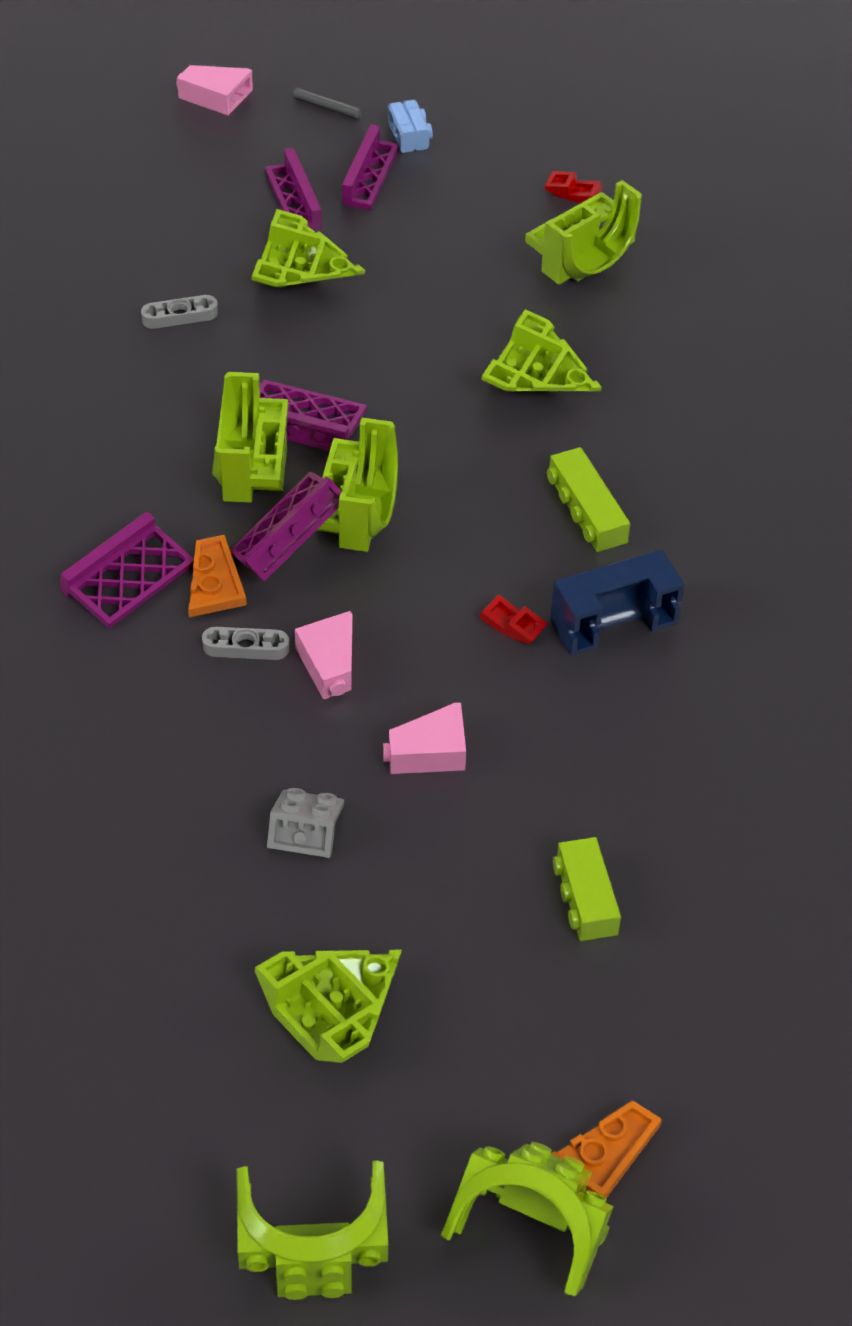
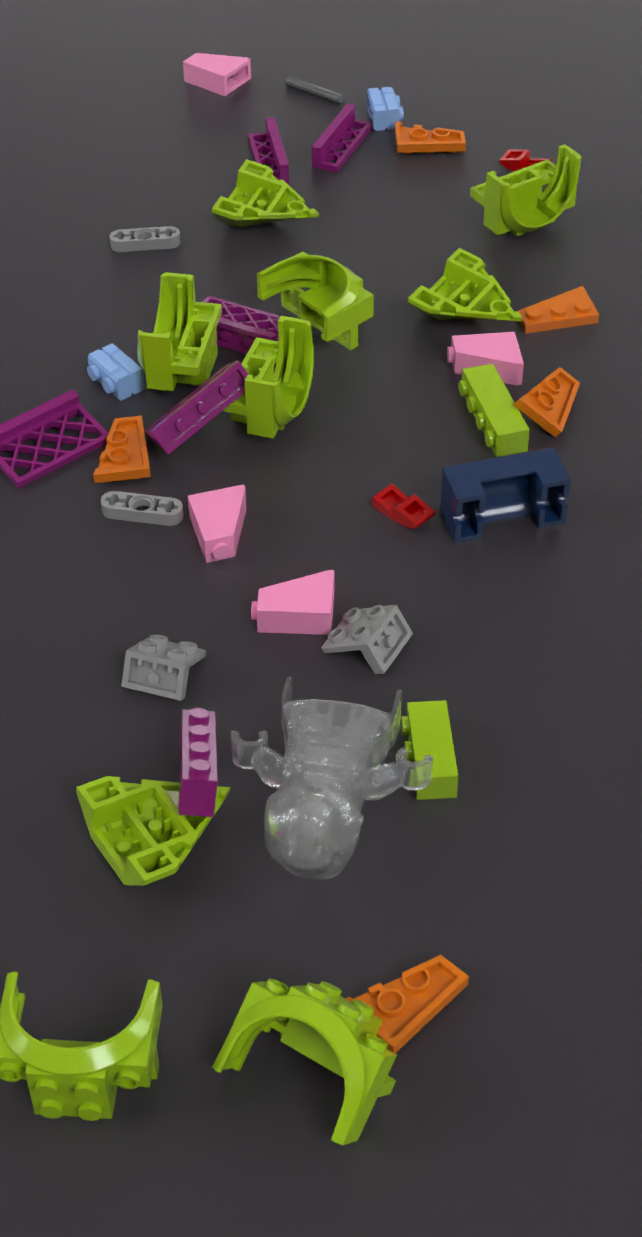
camera: 10 degrees right, 5 degrees down
none -> light blue brick [87,343,146,401]
none -> magenta arch [179,708,218,817]
none -> clear piece [231,676,433,880]
none -> lime piece [257,251,374,350]
none -> light grey bracket [321,605,413,674]
none -> orange wing [395,121,466,154]
none -> bright pink slope [447,332,524,385]
none -> orange wing [513,367,580,438]
none -> orange wing [518,286,599,334]

